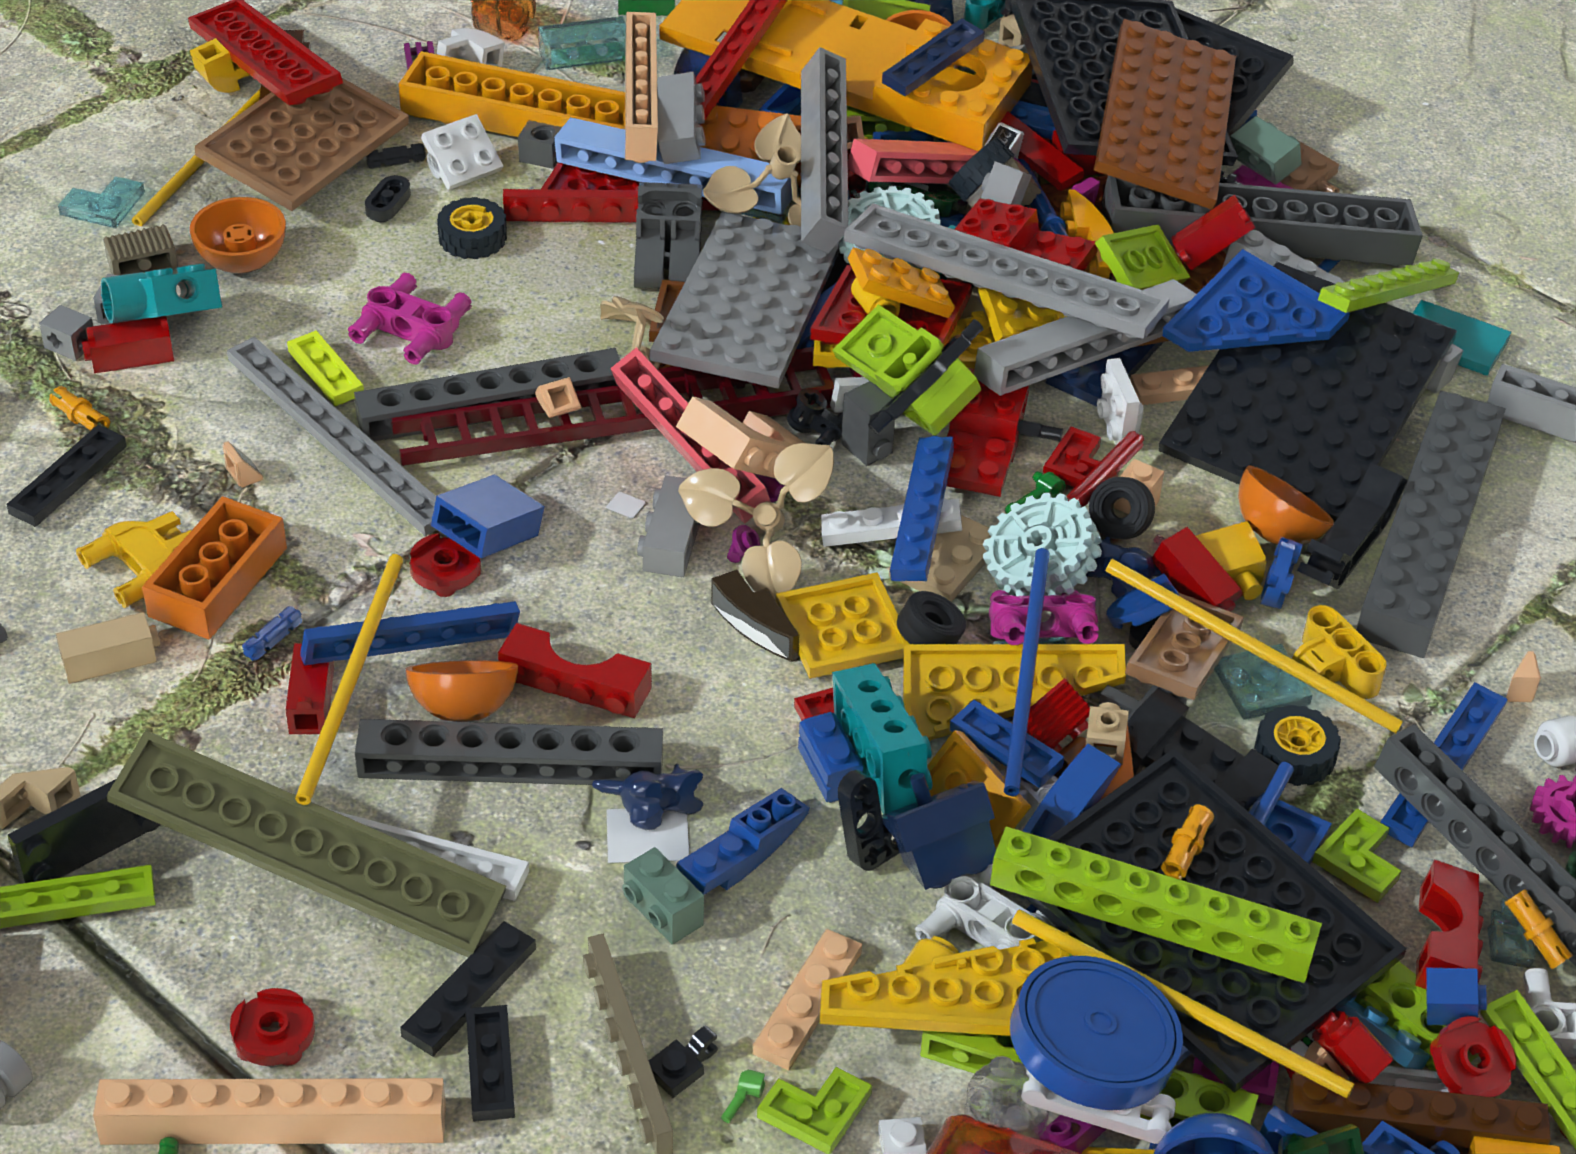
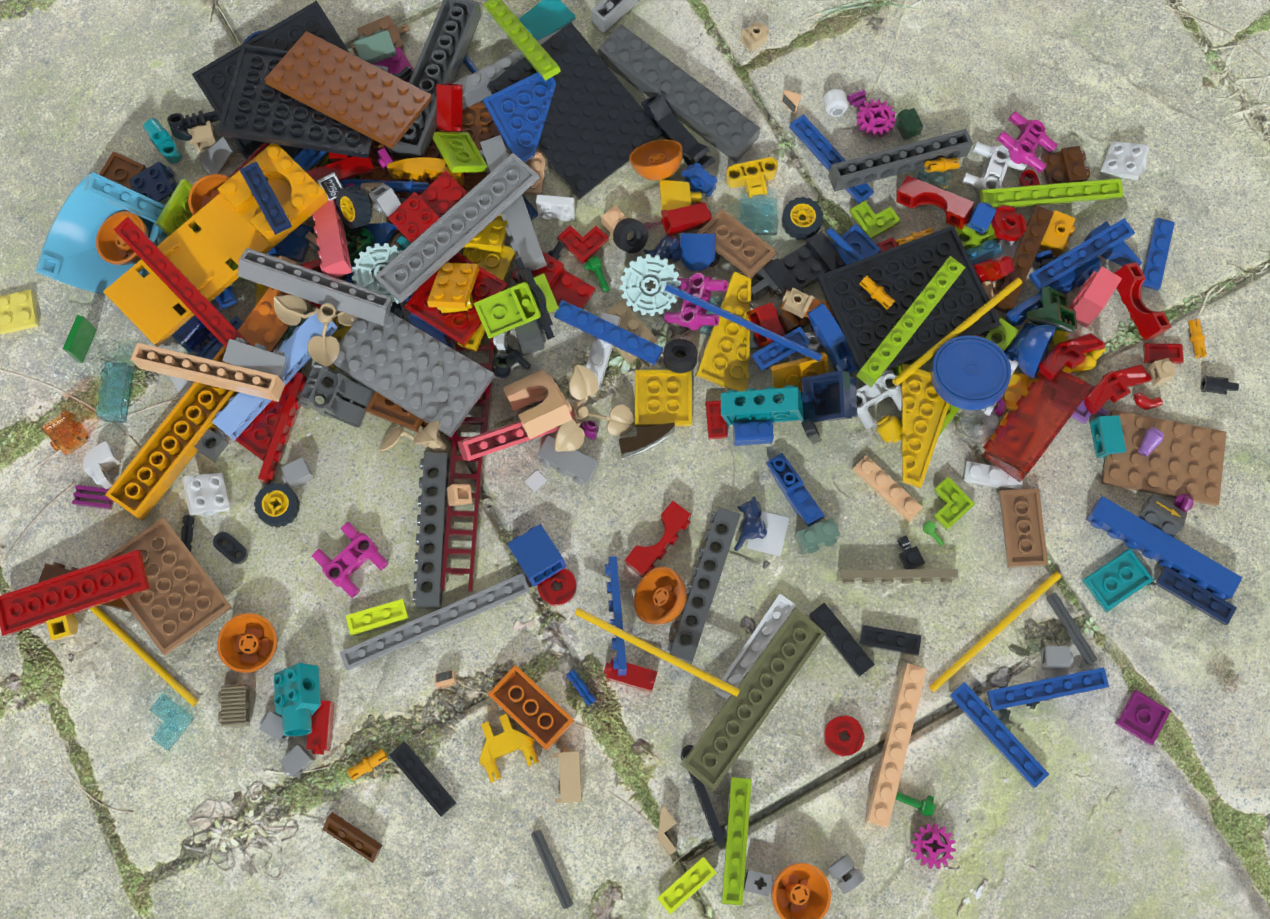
camera: 70 degrees left, 30 degrees up
red axle [1066,431,1144,507] -> none
yellow piece [1105,558,1403,734] -> none
none -> light grey brick [281,457,314,488]

